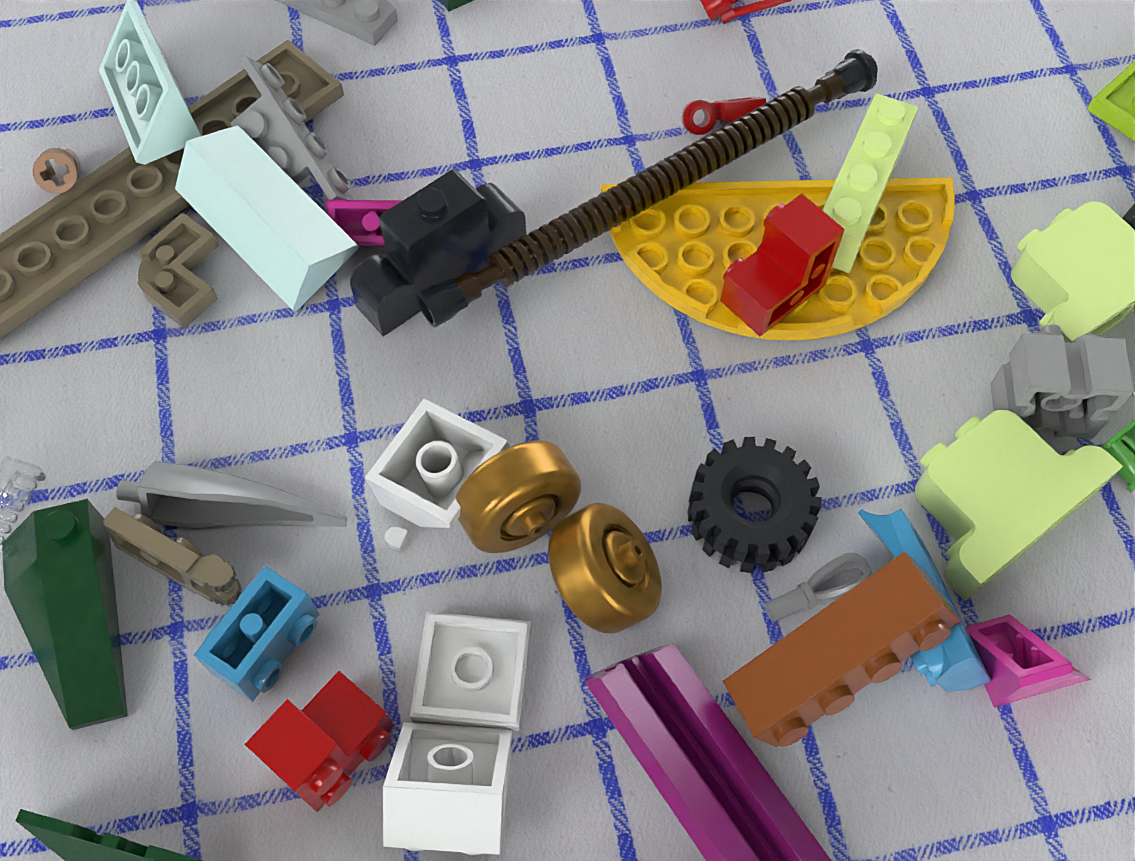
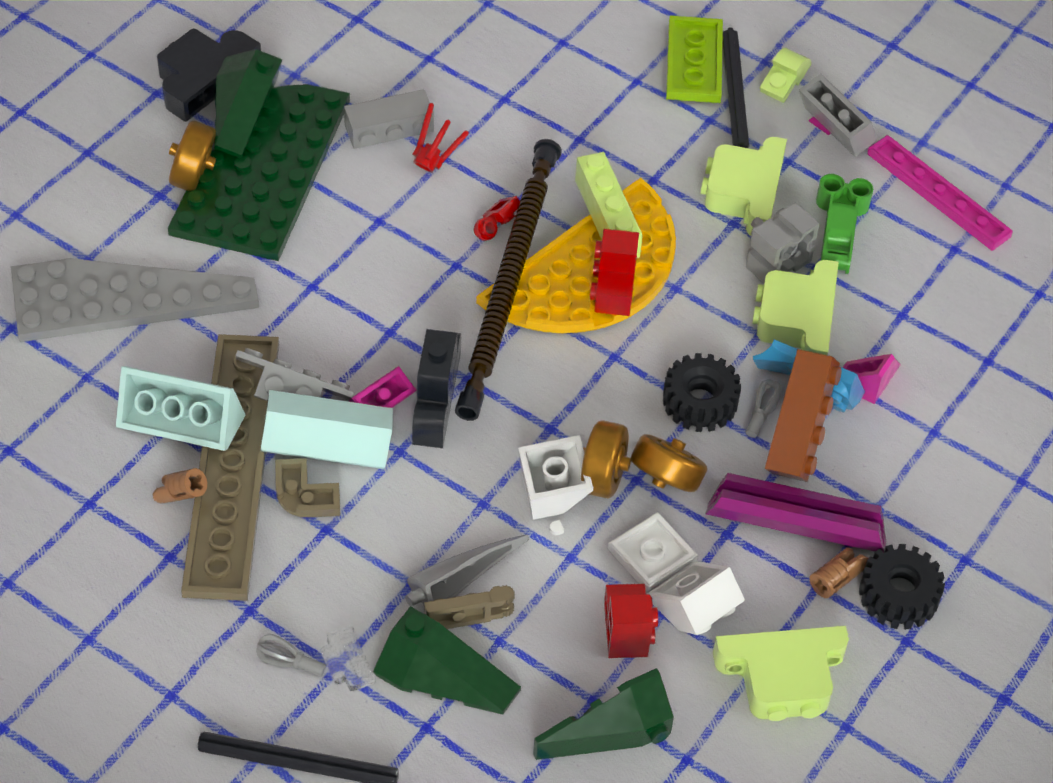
camera: 45 degrees left, 10 degrees down
dark azure brick [194,566,320,702] -> none

